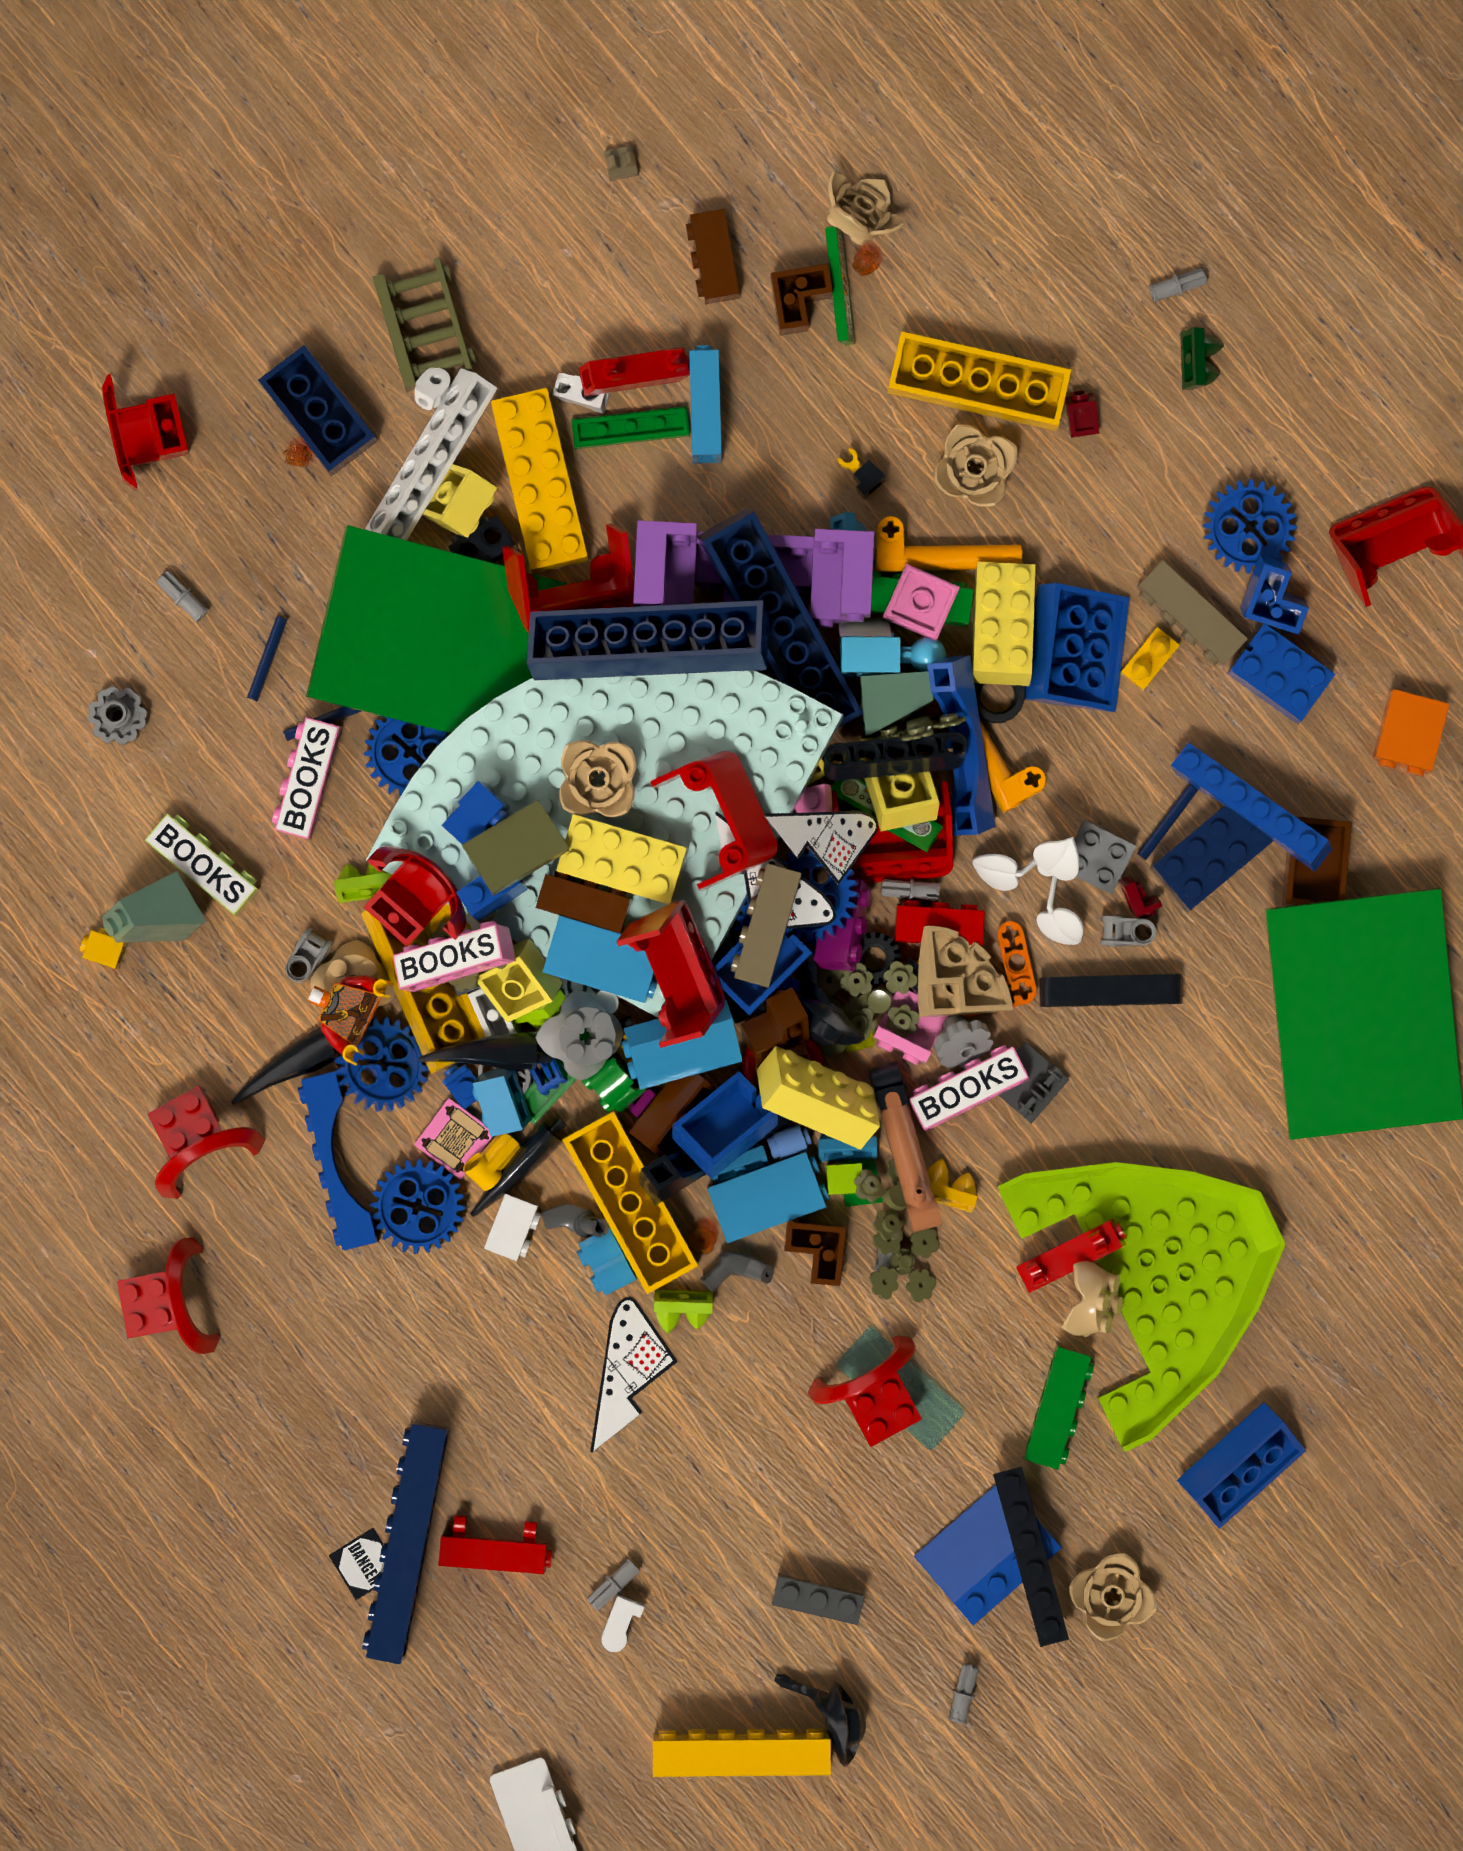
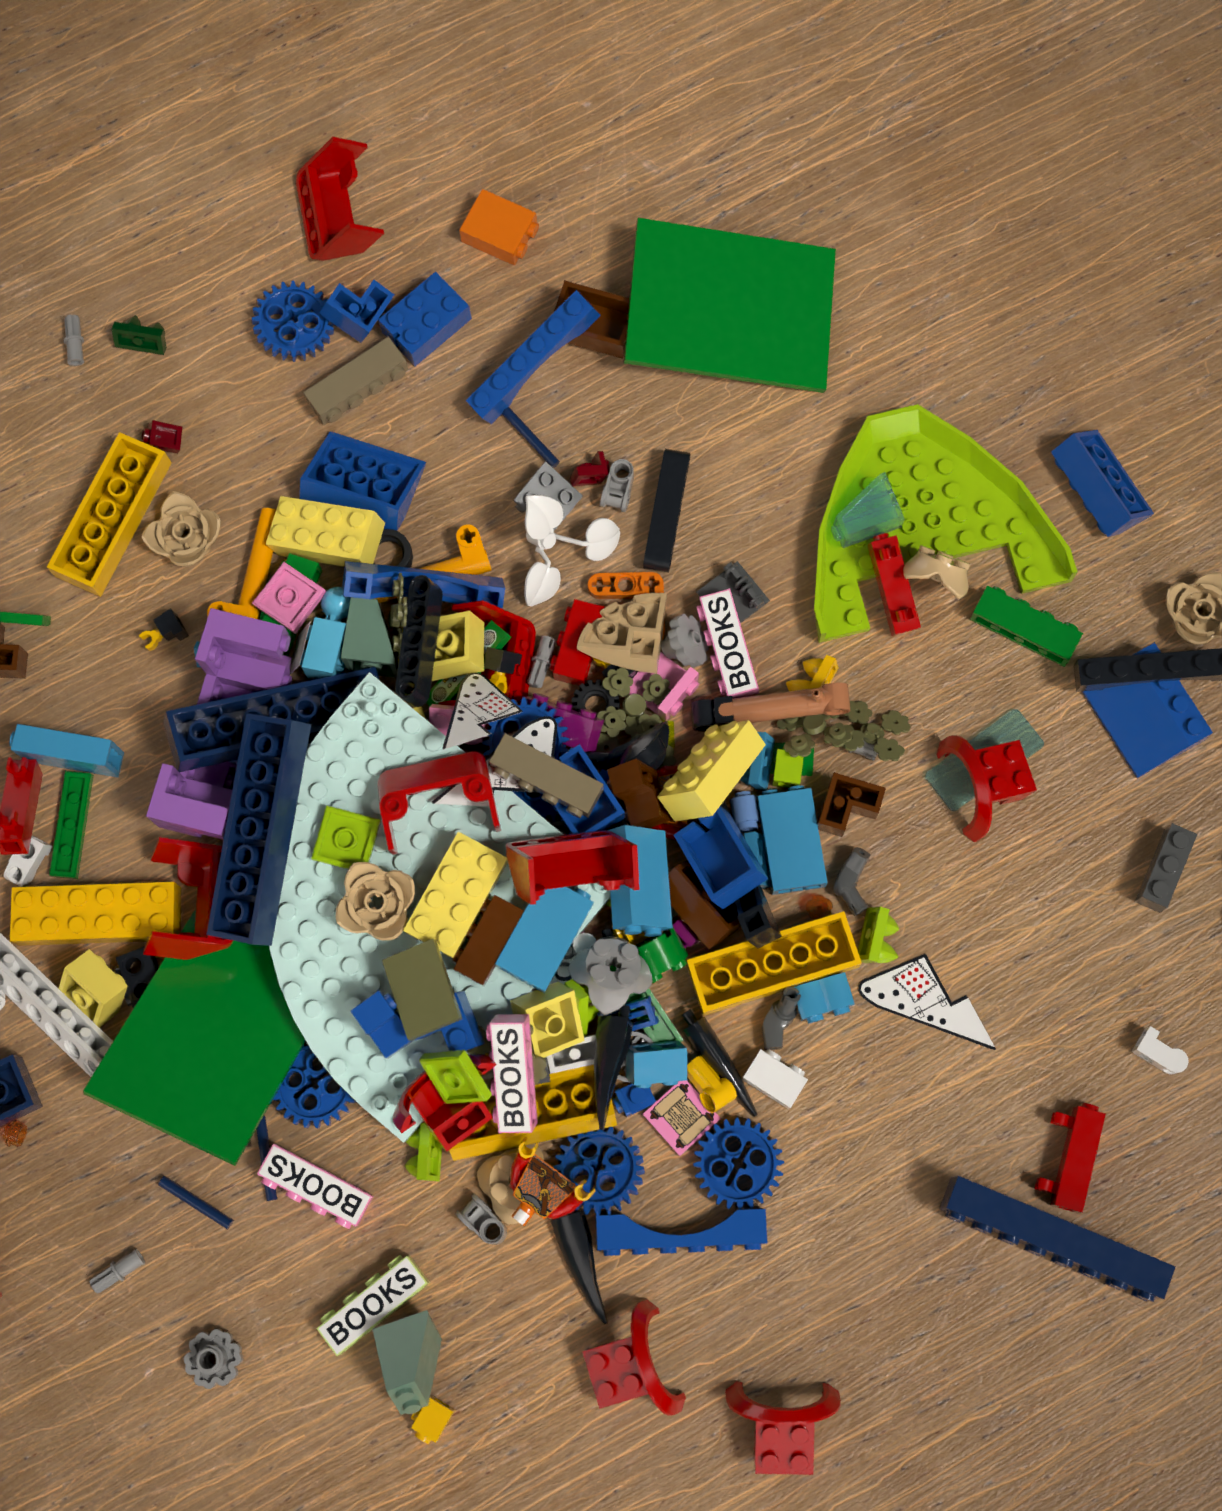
camera: 70 degrees left, 10 degrees down
sticker [328,1528,384,1600] -> none
light grey axle [587,1559,640,1610] -> none
yellow tile [1121,627,1180,691] -> none
dark blue brick [1150,806,1273,913] -> none
none -> lime tile [311,805,381,870]
none -> lime tile [419,1050,492,1104]
none -> black piece [484,647,522,694]
none -> clear light blue slope [831,472,905,548]

